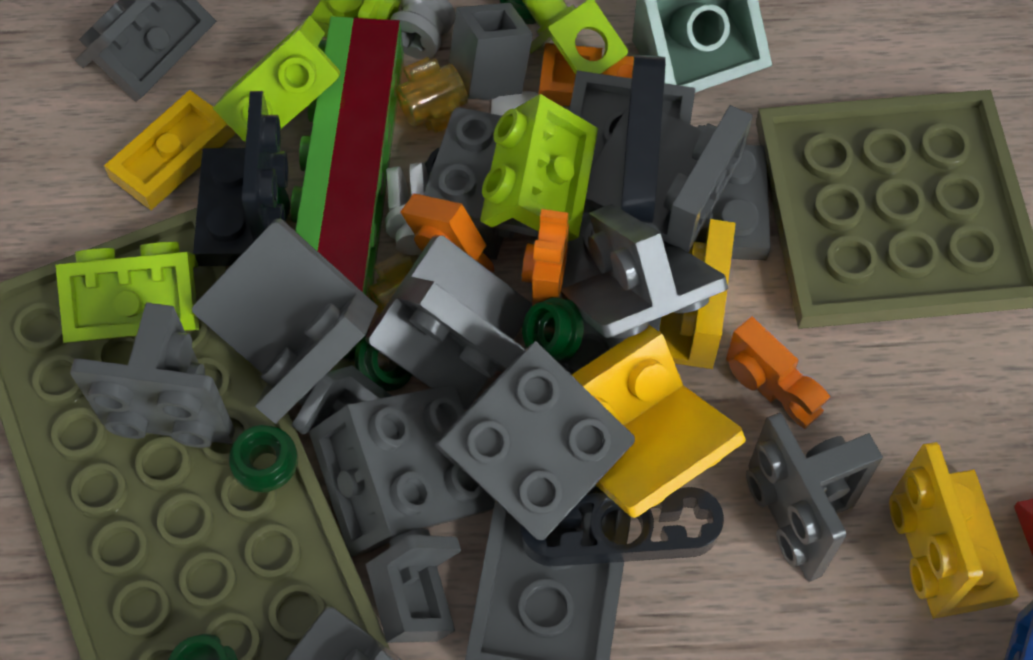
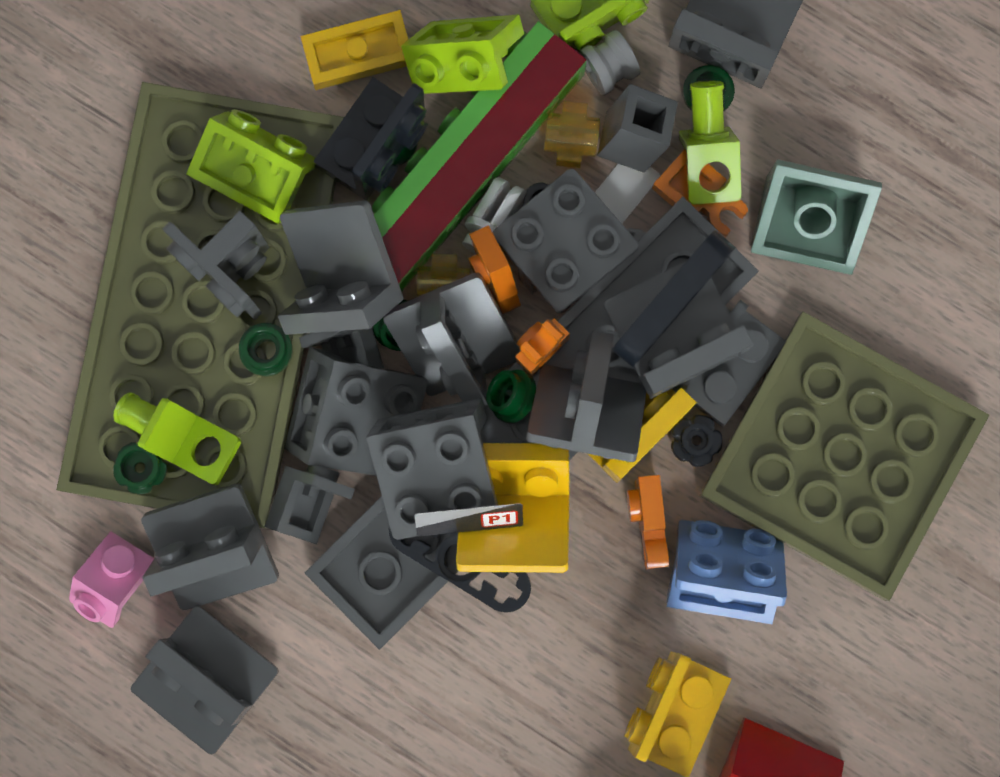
camera: 35 degrees right, 20 degrees up
lime bracket [480,94,598,242] -> none
dark grey bracket [746,412,883,582] -> none
none -> lime bracket [113,392,241,485]
none -> sticker [414,503,523,536]
none -> medium blue bracket [667,520,787,624]
none -> black plate [671,415,723,467]

